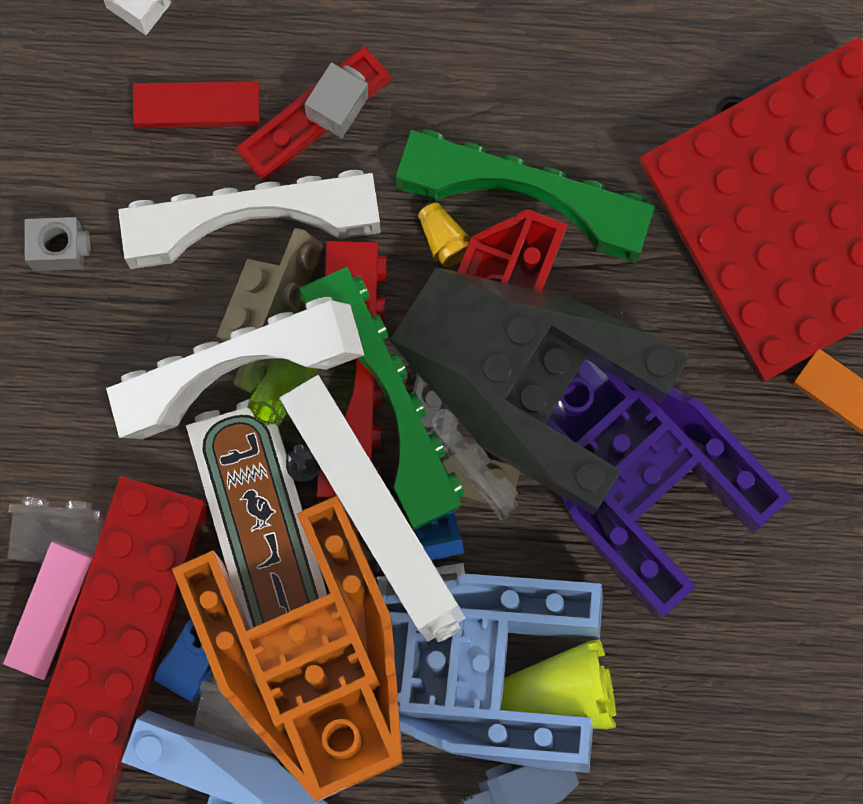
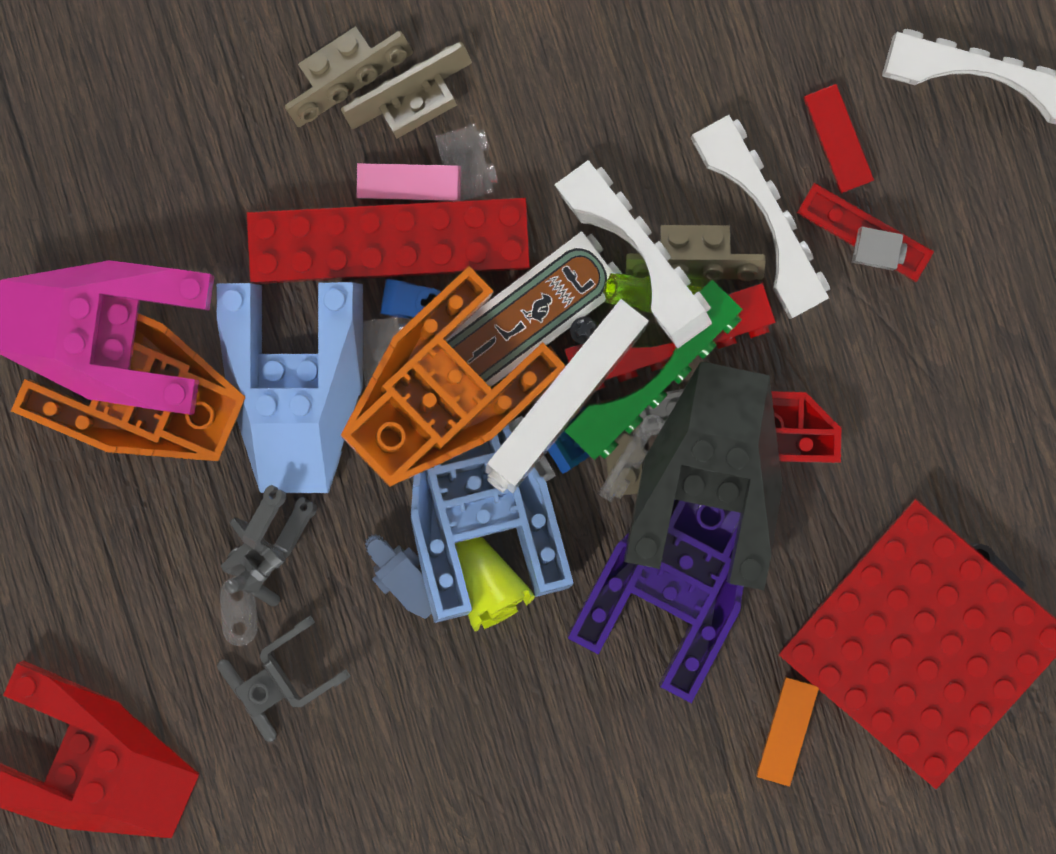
camera: 75 degrees right, 10 degrees up
light grey brick [25,217,91,271] -> none
green arch [396,130,655,264] -> none
yellow cone [418,203,471,268] -> none

